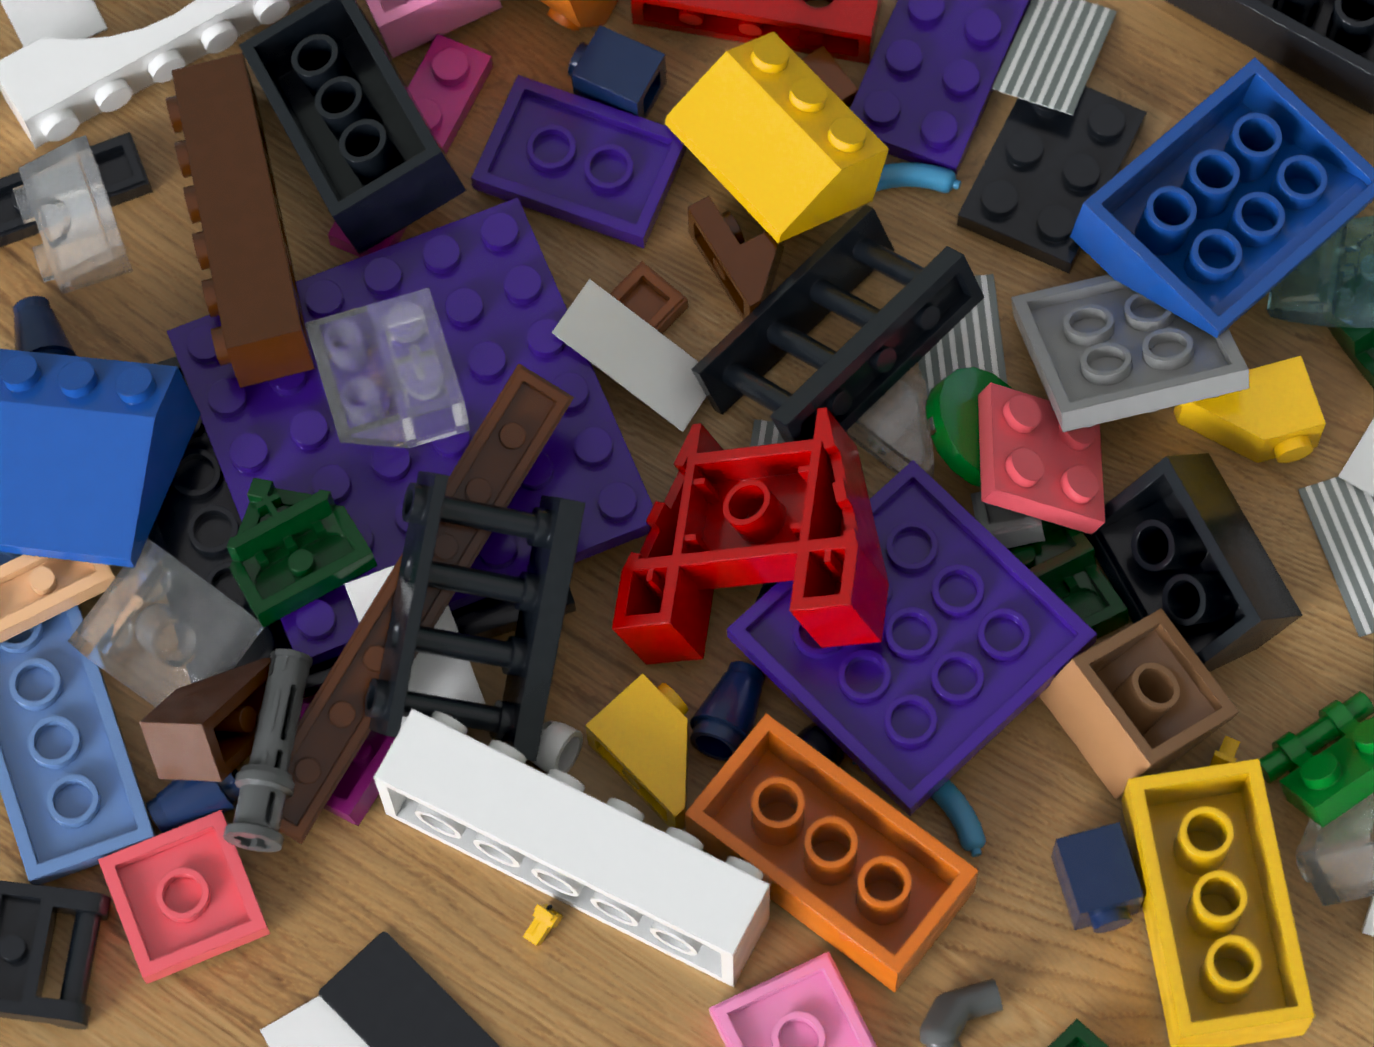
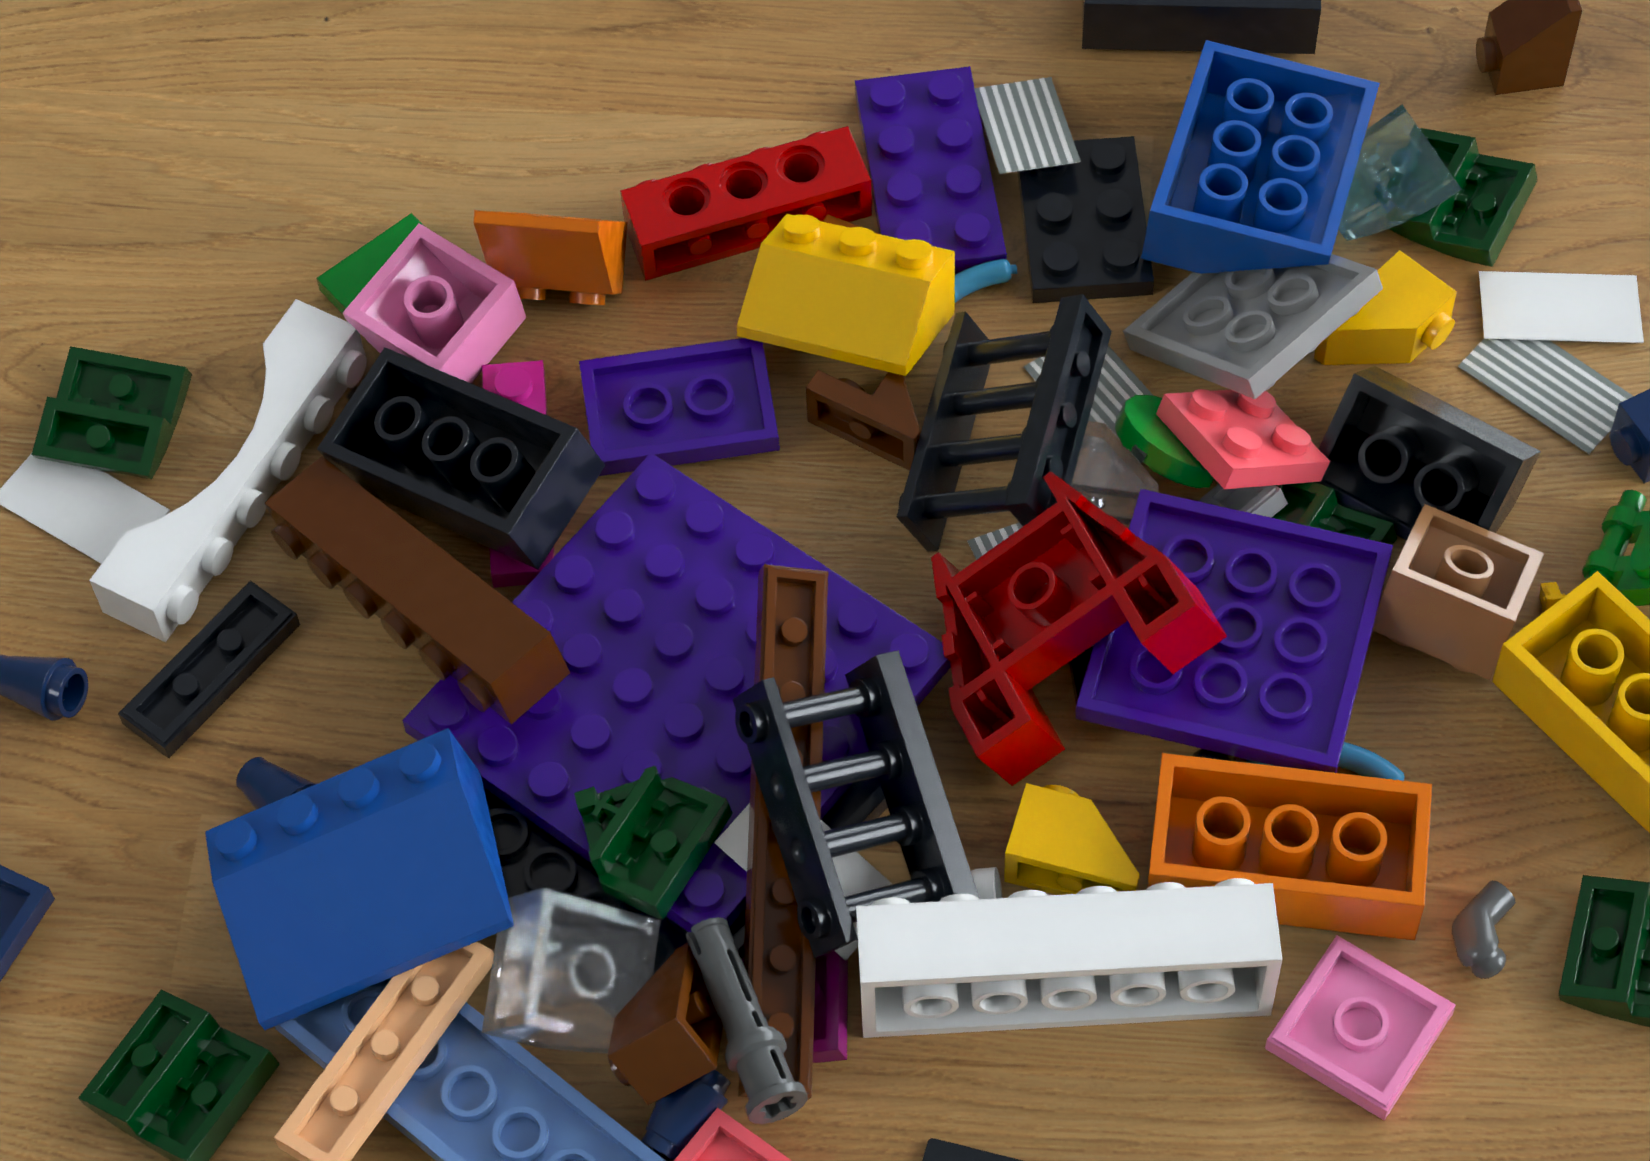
camera: 30 degrees left, 10 degrees down
clear slope [13,135,133,294] -> none
clear slope [305,288,470,448] -> none
yellow piece [523,904,563,946] -> none
white sticker [552,279,706,432] -> none
dark blue brick [568,25,667,119] -> none
dark orange tile [610,261,688,334] -> none
dark blue cone [690,661,765,762] -> none
dark blue brick [1051,822,1144,933] -> none

